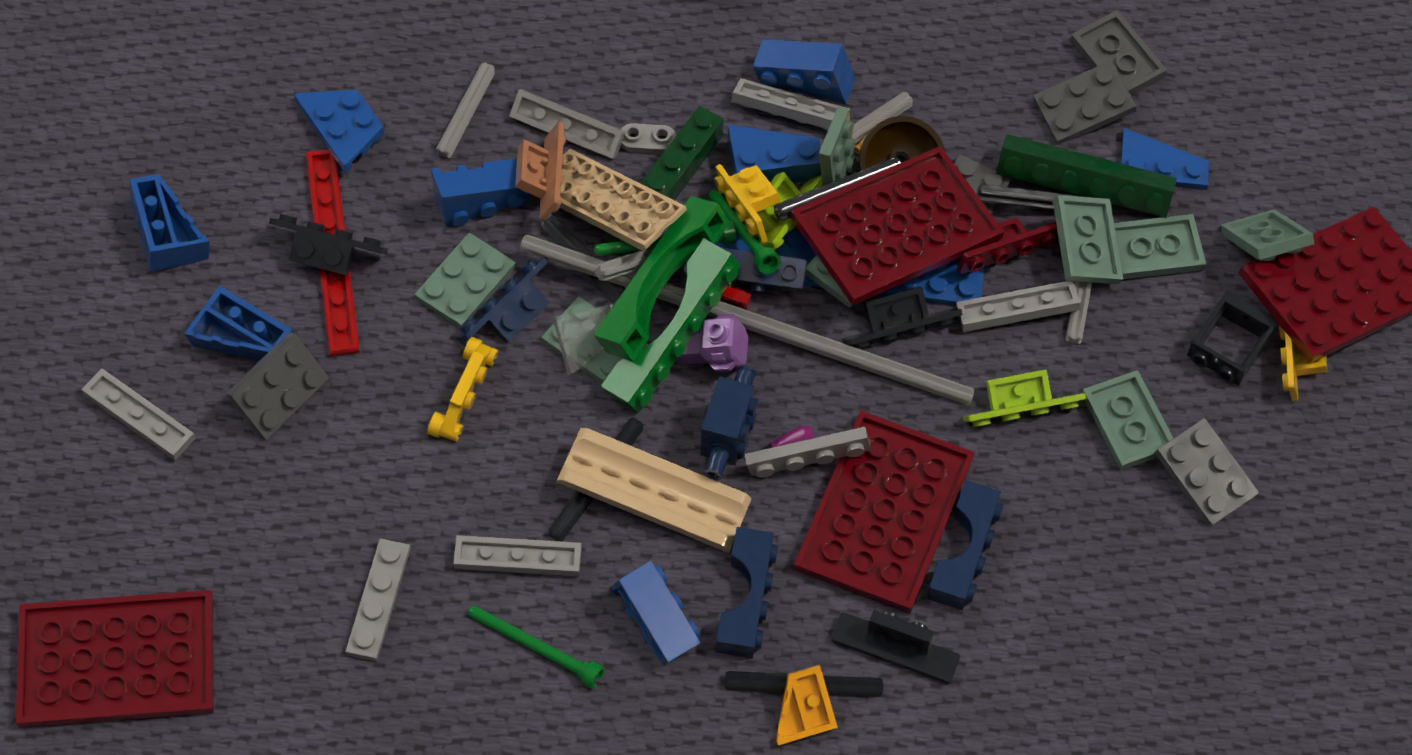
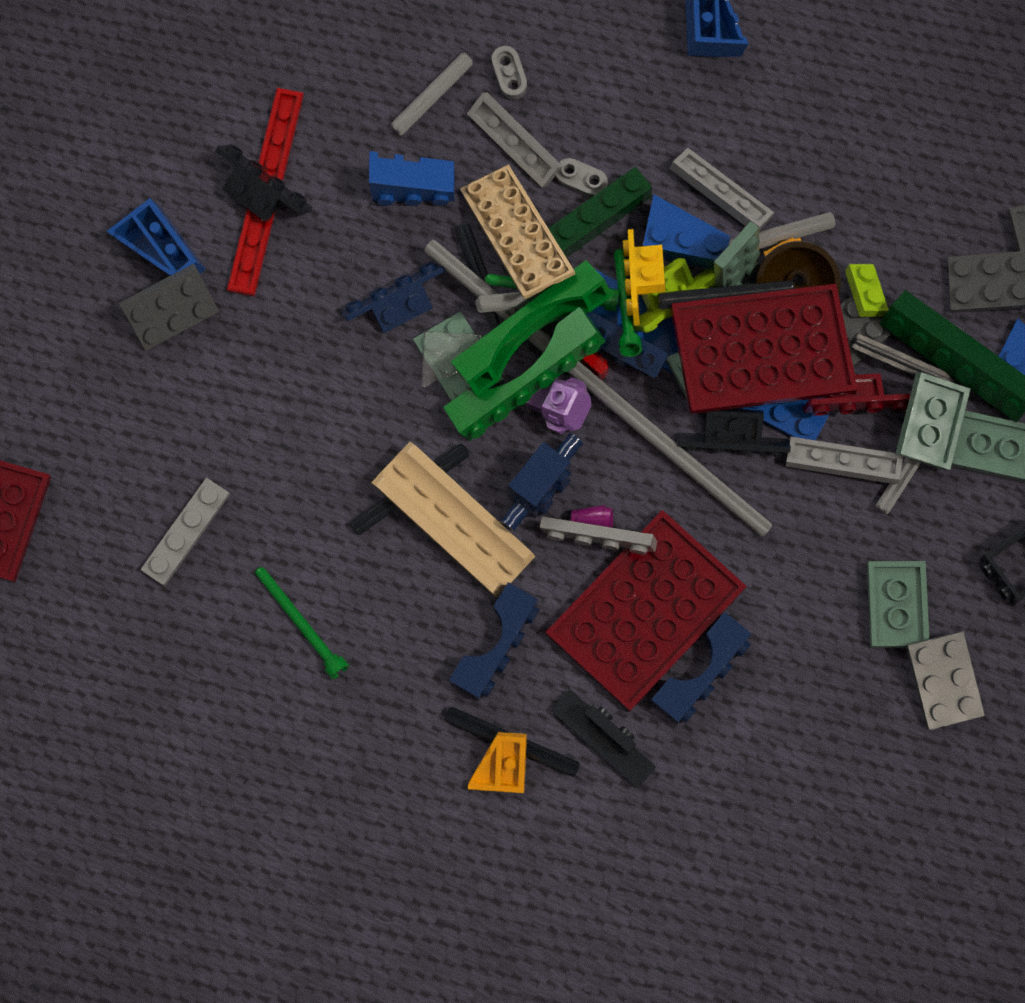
camera: 25 degrees right, 15 degrees up
light grey plate [81,368,196,460] -> none
blue wedge [130,174,210,271] -> none
blue wing [294,90,385,173] -> none
sand green plate [414,233,516,328] -> none
yellow plate [427,337,499,442] -> none
light grey plate [453,535,582,577] -> none
nougat bracket [515,122,566,220] -> none
blue wedge [609,561,700,666] -> none
blue wedge [753,39,855,104] -> none
lime bracket [962,369,1086,427] -> none
none -> light grey plate [492,46,527,100]
none -> lime plate [845,264,888,317]

